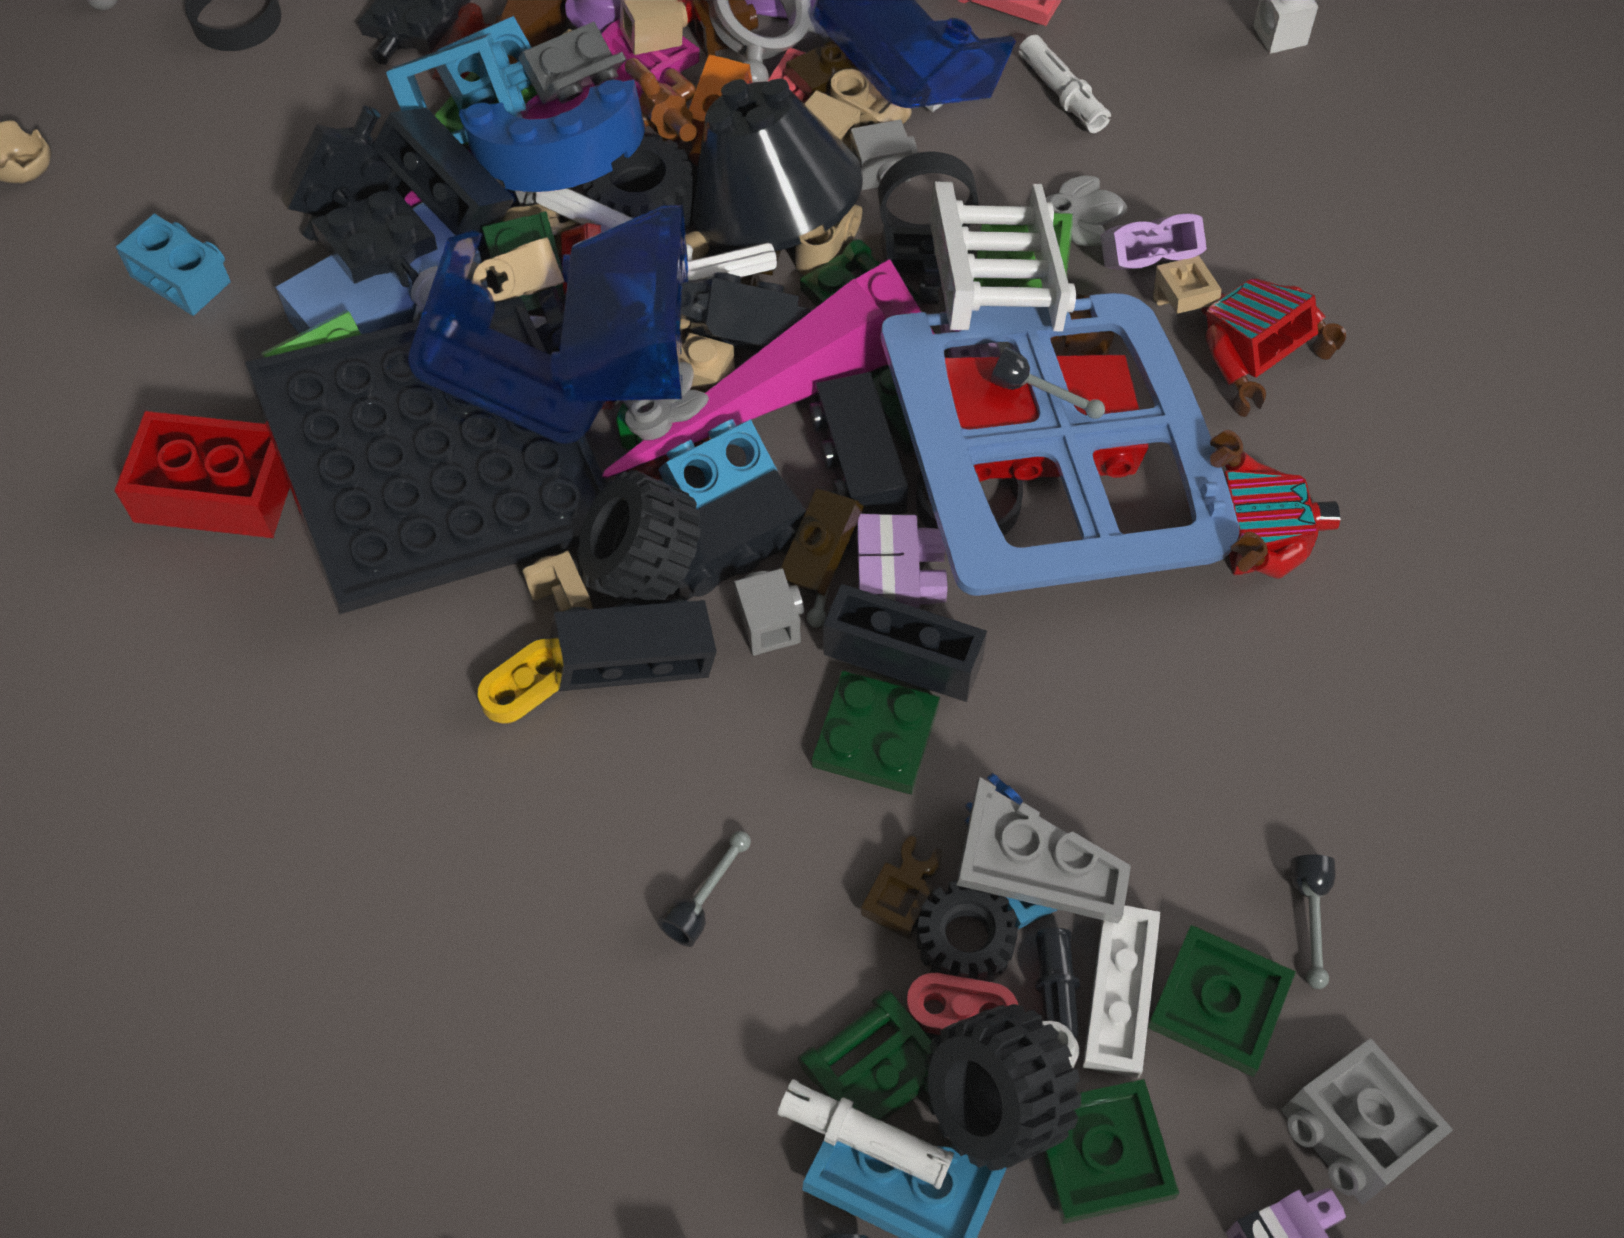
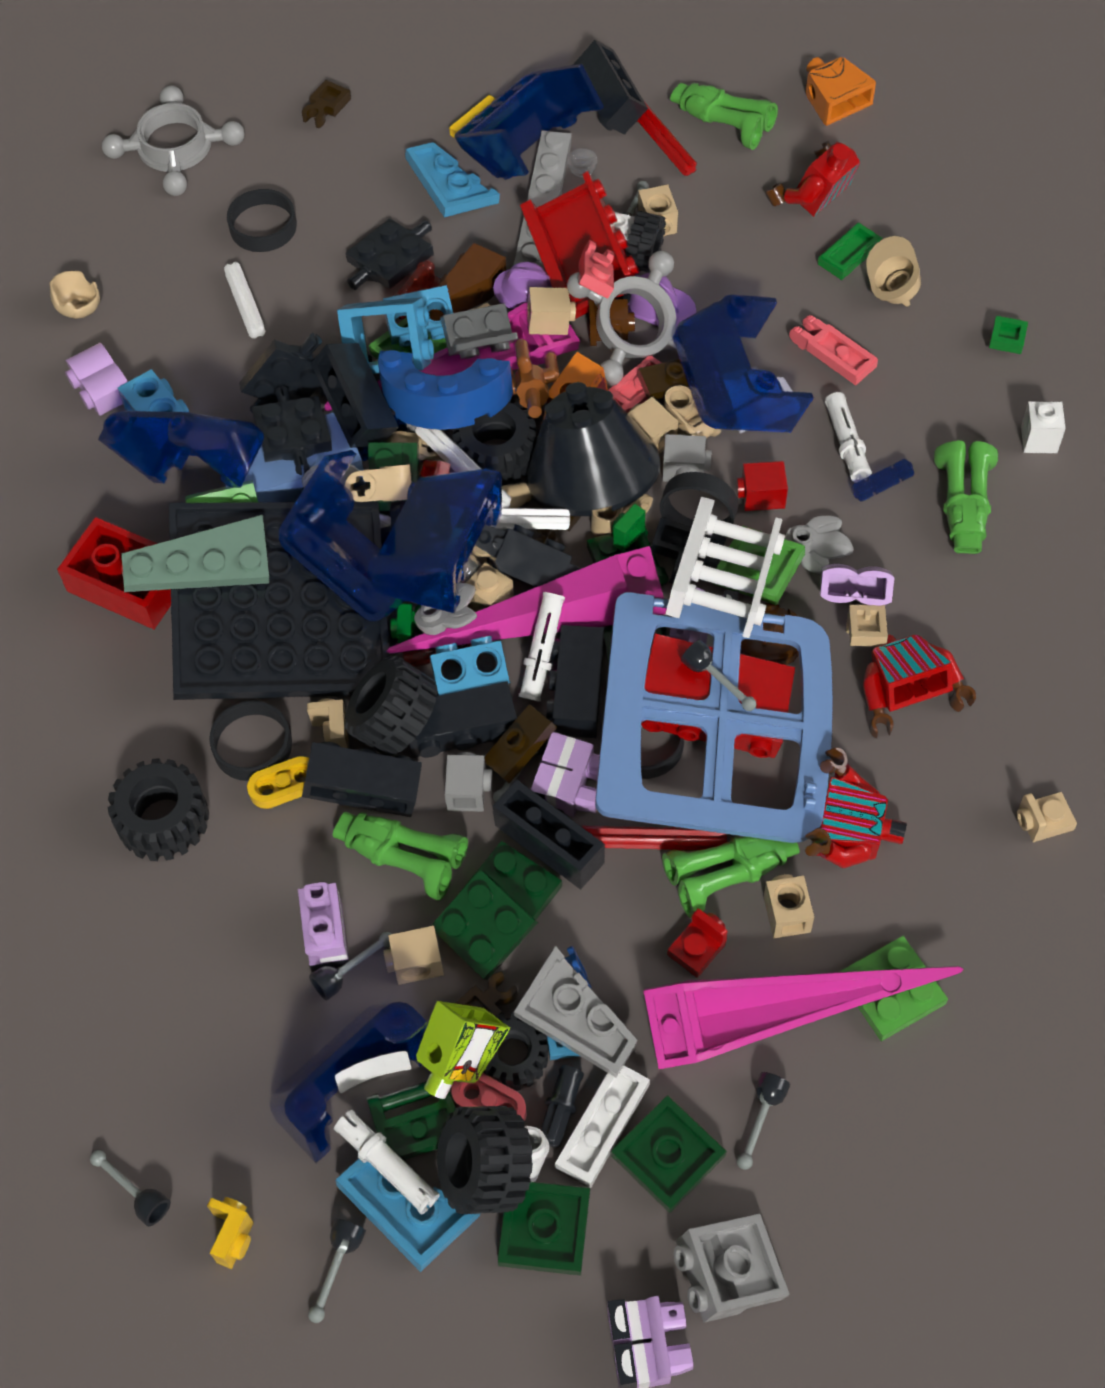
camera: 20 degrees right, 0 degrees up
none -> lavender brick [65,343,128,416]
none -> clear blue windscreen [98,411,264,488]
none -> black tyre [108,758,209,861]
none -> sand green wing [122,515,269,592]
none -> black tyre [209,701,292,781]
none -> white axle [224,262,266,339]
none -> clear blue windscreen [270,1002,428,1163]
none -> lavender hips [298,882,349,972]
none -> bright green piece [333,812,468,901]
none -> white sticker [335,1051,412,1093]
none -> tan brick [383,926,444,985]
none -> green plate [391,604,415,652]
none -> lime torso [416,1001,510,1099]
none -> dark green plate [431,870,538,980]
none -> white pin [519,592,565,701]
none -> red axle [581,825,727,850]
none -> green plate [612,504,646,553]
none -> dark pink plate [644,966,964,1069]
none -> bright green piece [662,836,800,918]
none -> red bracket [667,908,728,978]
none -> red brick [736,461,788,511]
none -> tan brick [764,874,814,939]
none -> bright green plate [839,936,948,1042]
none -> clear blue axle [852,459,914,502]
none -> bright green piece [934,440,998,554]
none -> tan bracket [1017,792,1077,842]

